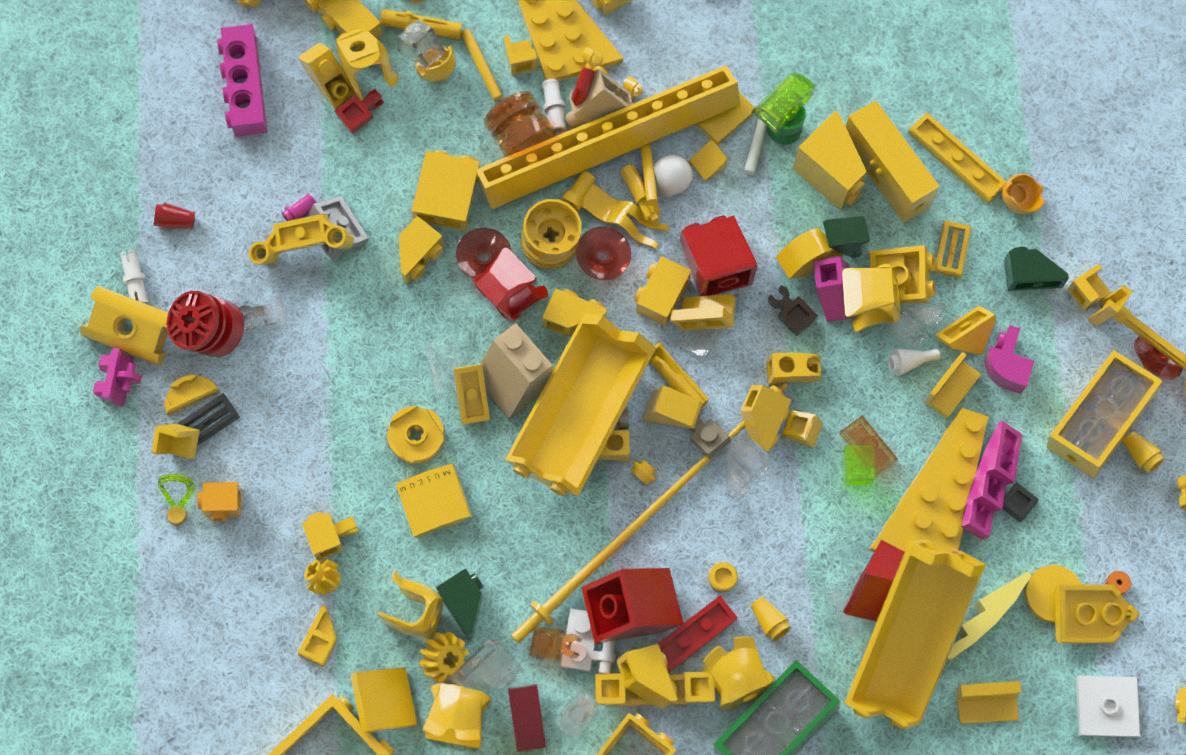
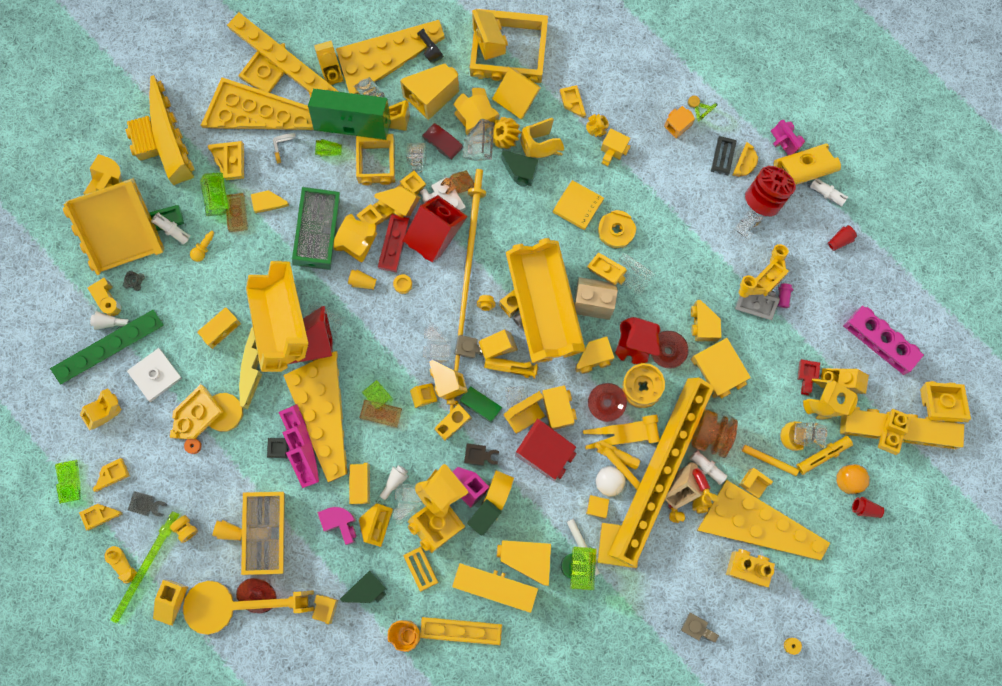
camera: 140 degrees right, 5 degrees up
yellow panel [151,424,200,459] -> none
none -> green slope [459,386,502,424]

